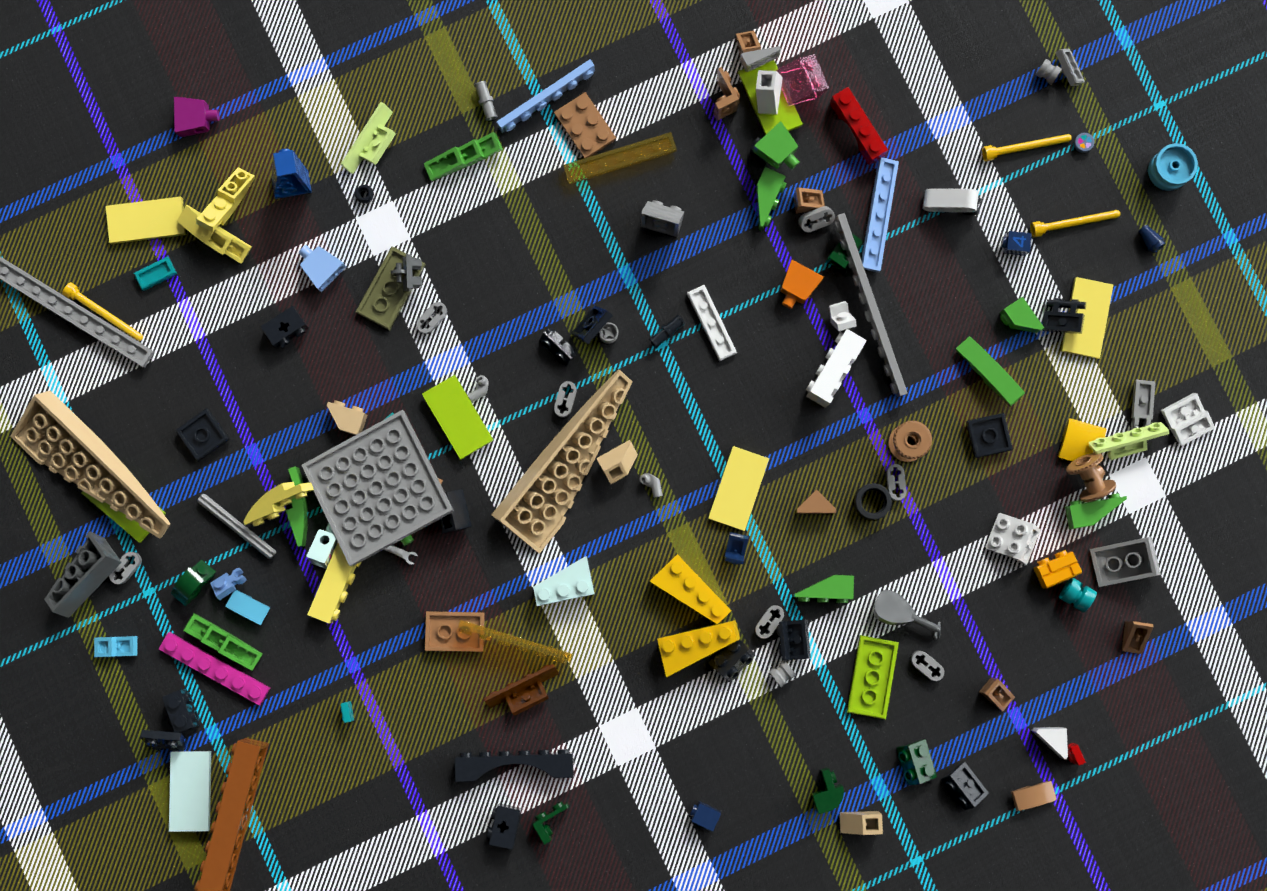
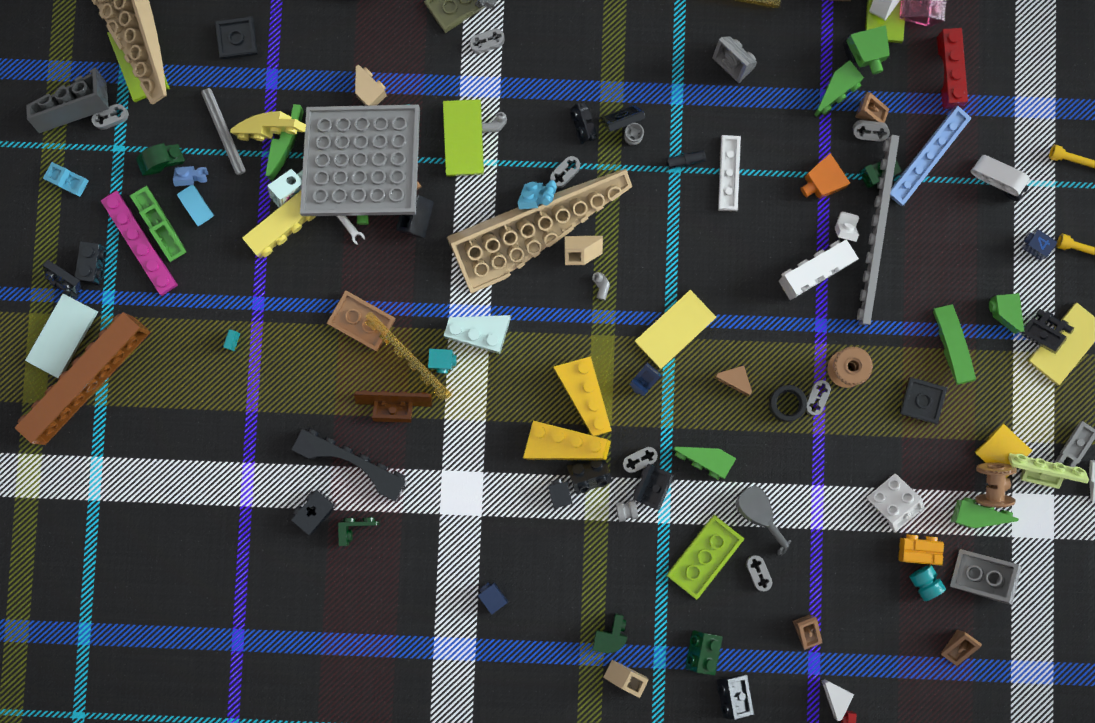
camera: 30 degrees right, 0 degrees up
none -> teal brick [428,349,457,374]
none -> medium azure plate [518,180,557,209]
none -> black brick [548,479,573,509]

